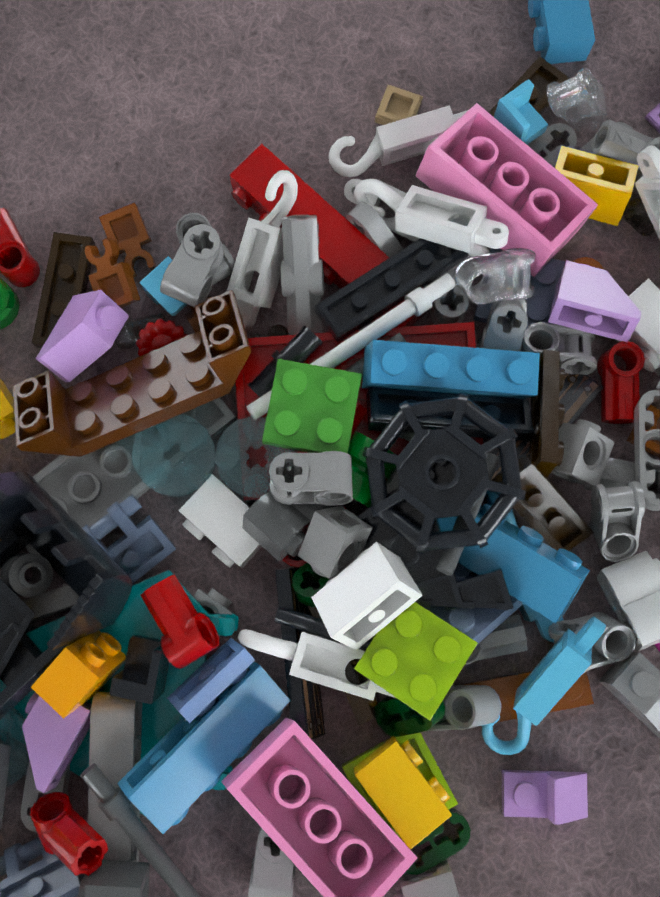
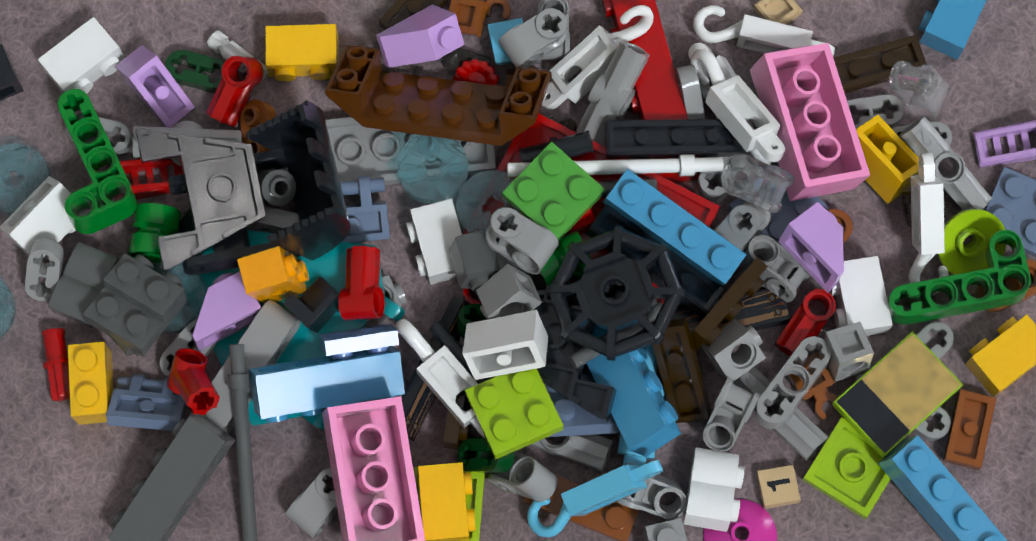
camera: 30 degrees right, 5 degrees down
medium azure panel [494,79,548,145] -> none

